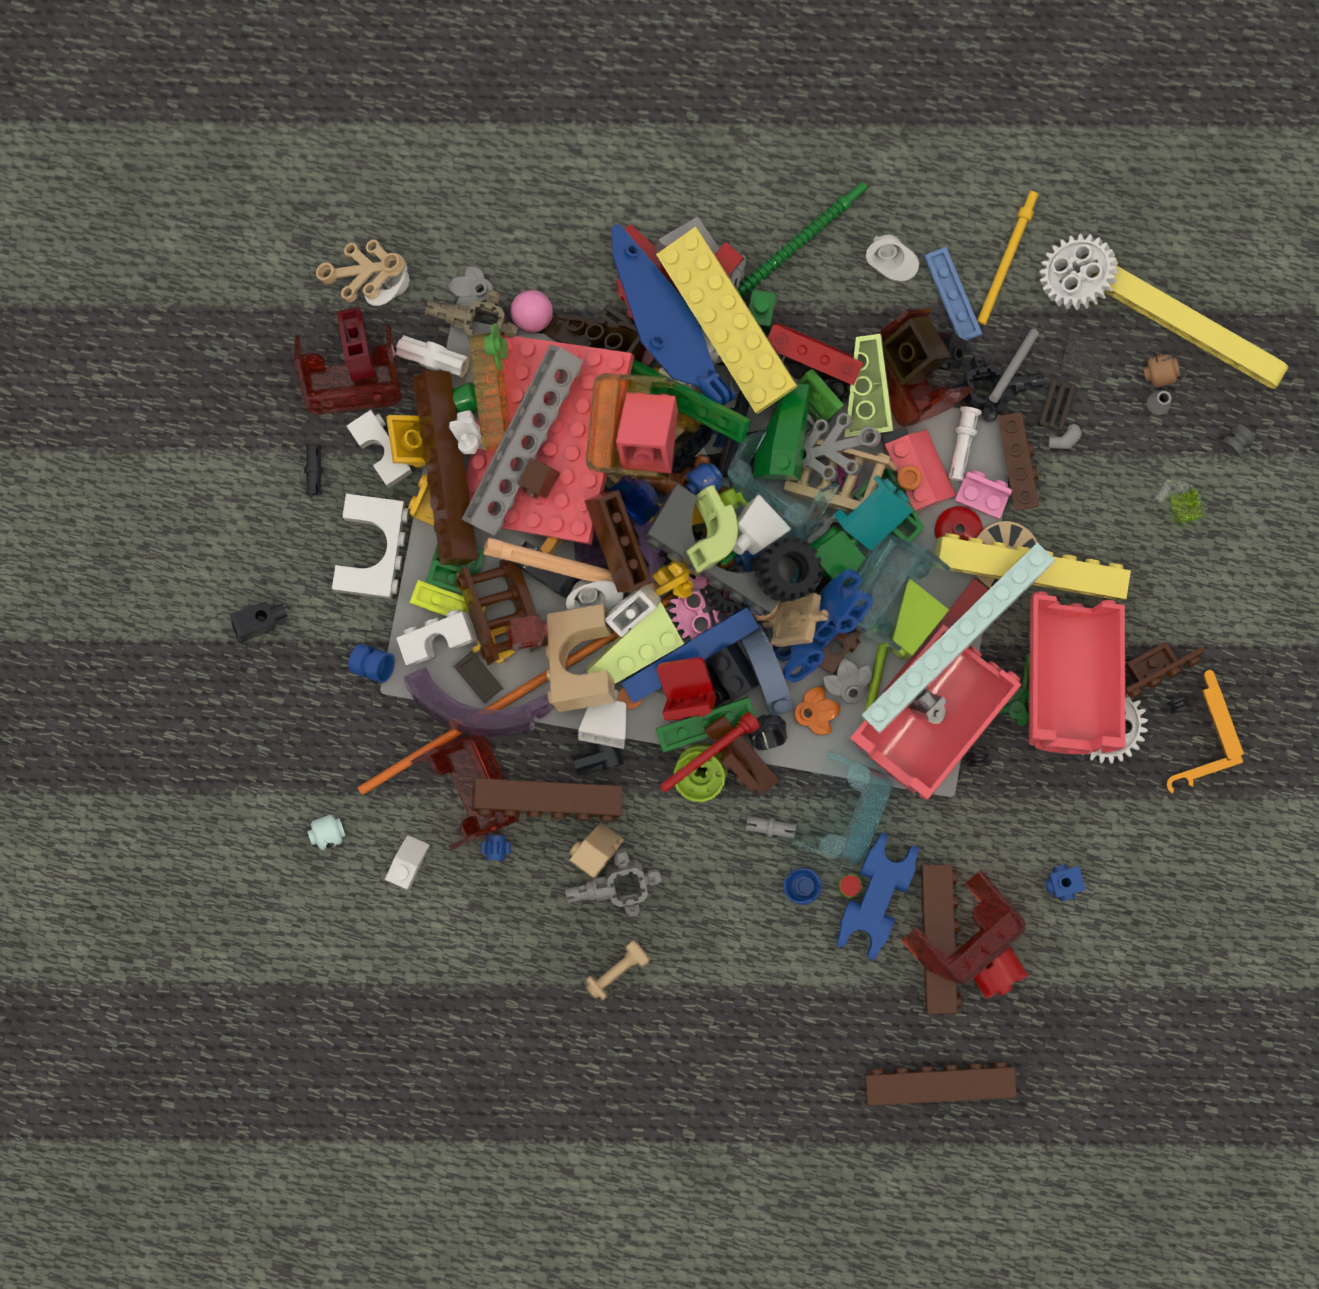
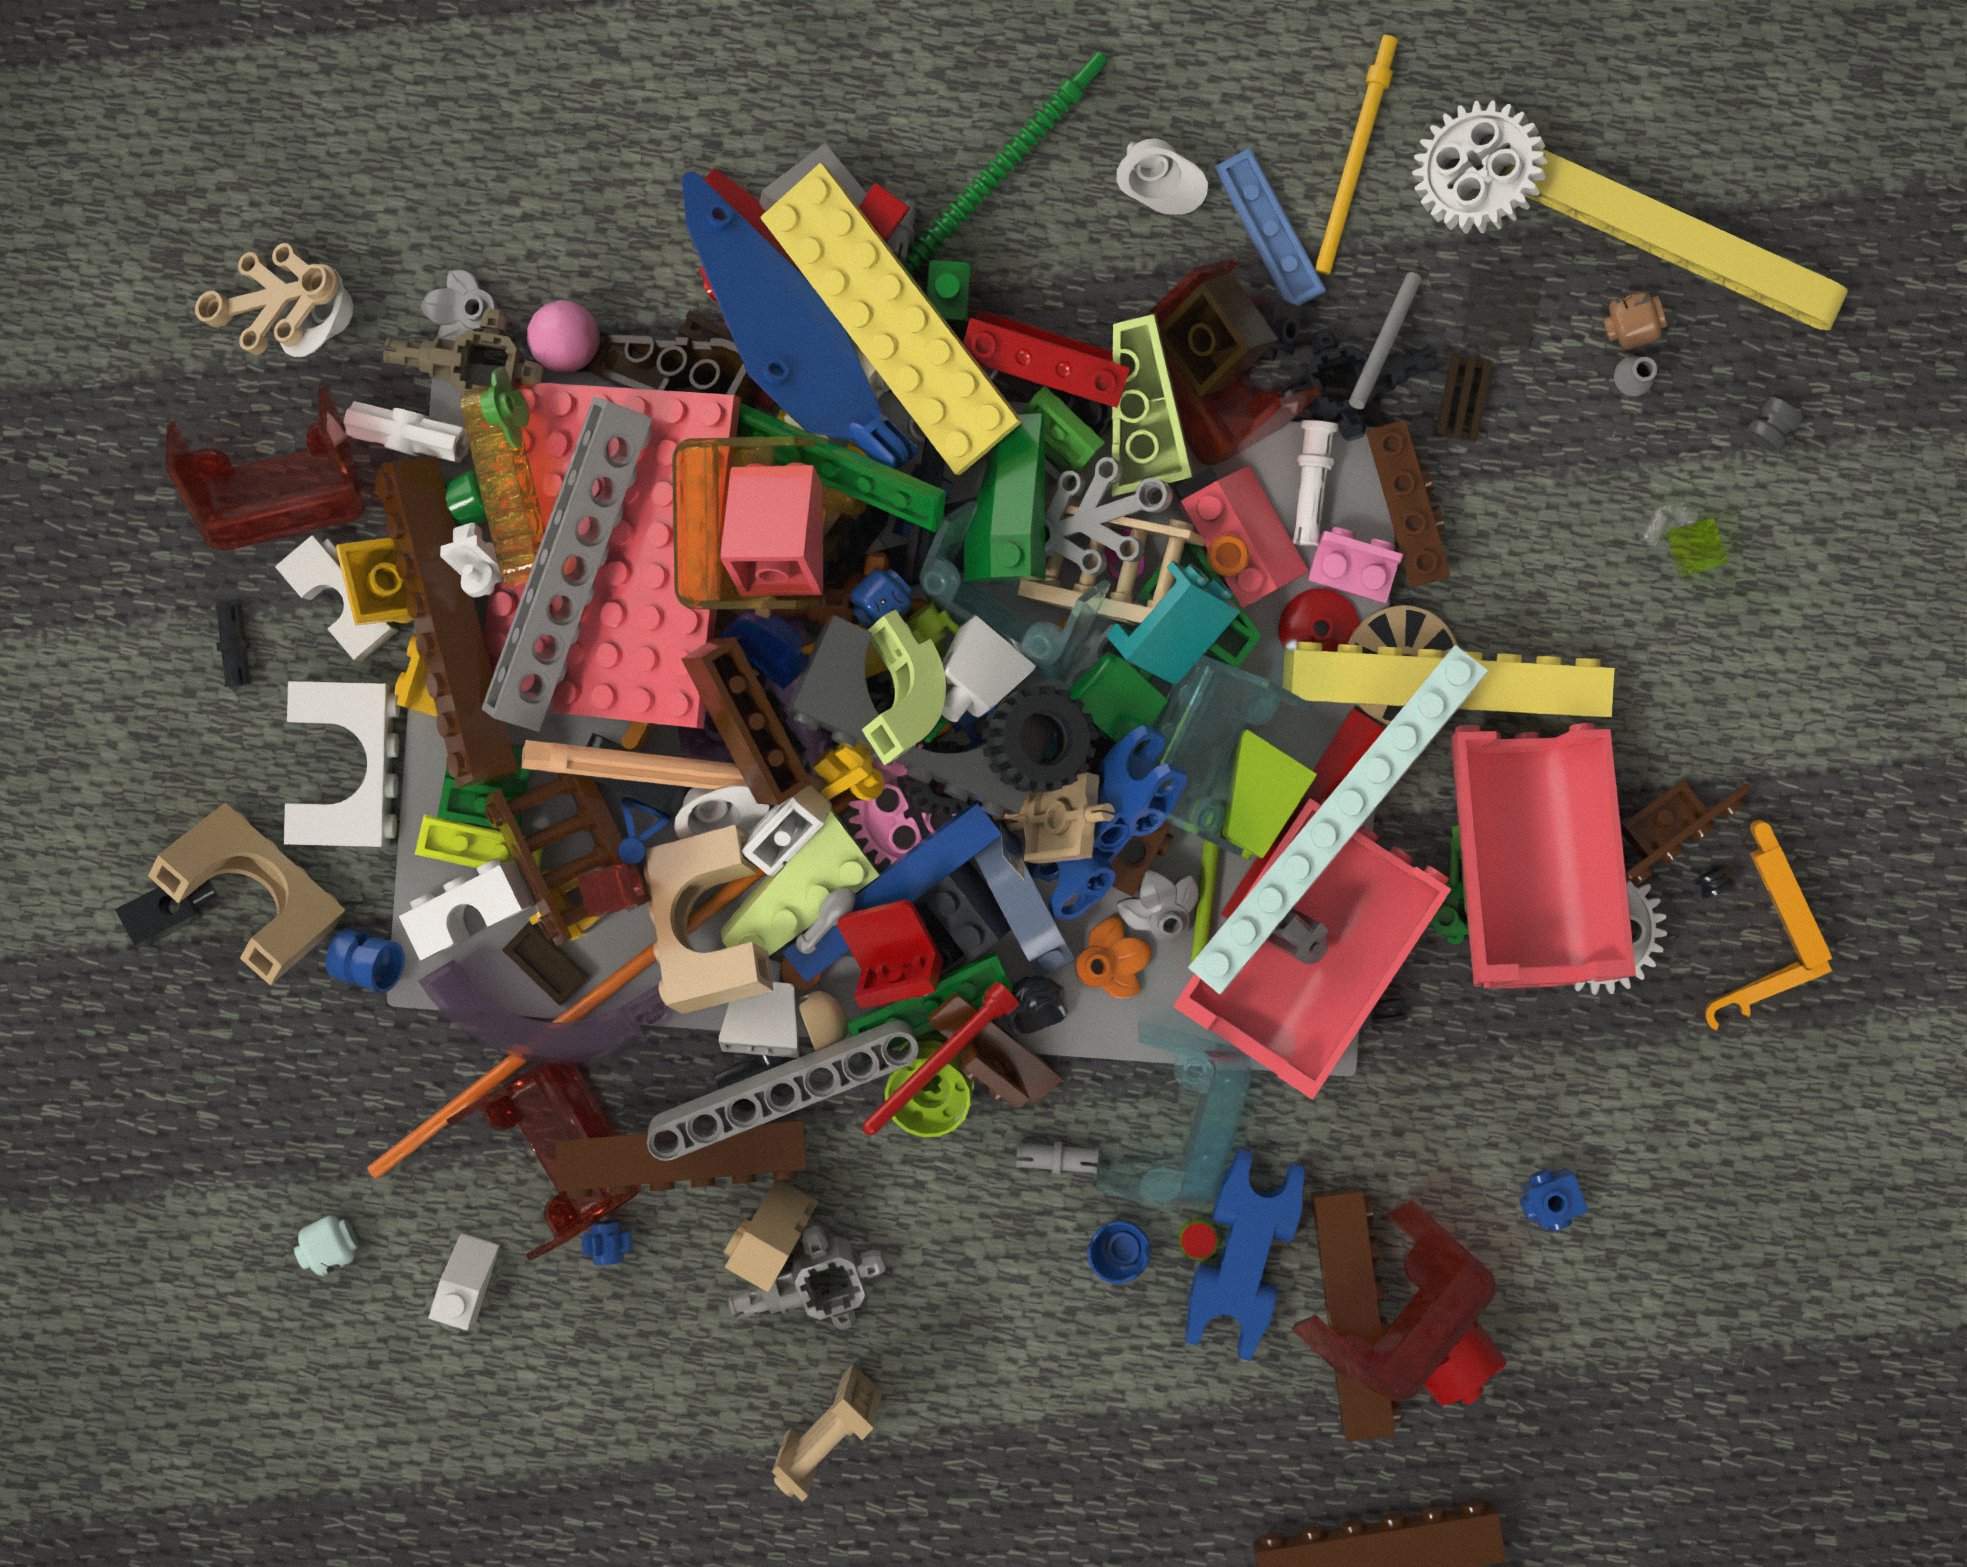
camera: 10 degrees left, 5 degrees up
dark red slope [337,307,375,381] -> none
reddish brown brick [518,458,560,499] -> none
light grey arm [1048,424,1082,449] -> none
none -> tan arch [148,802,346,986]
none -> blue piece [618,797,671,864]
none -> light grey beam [647,1020,918,1161]
none -> light grey piece [796,887,855,954]
none -> tan hair [799,991,848,1051]

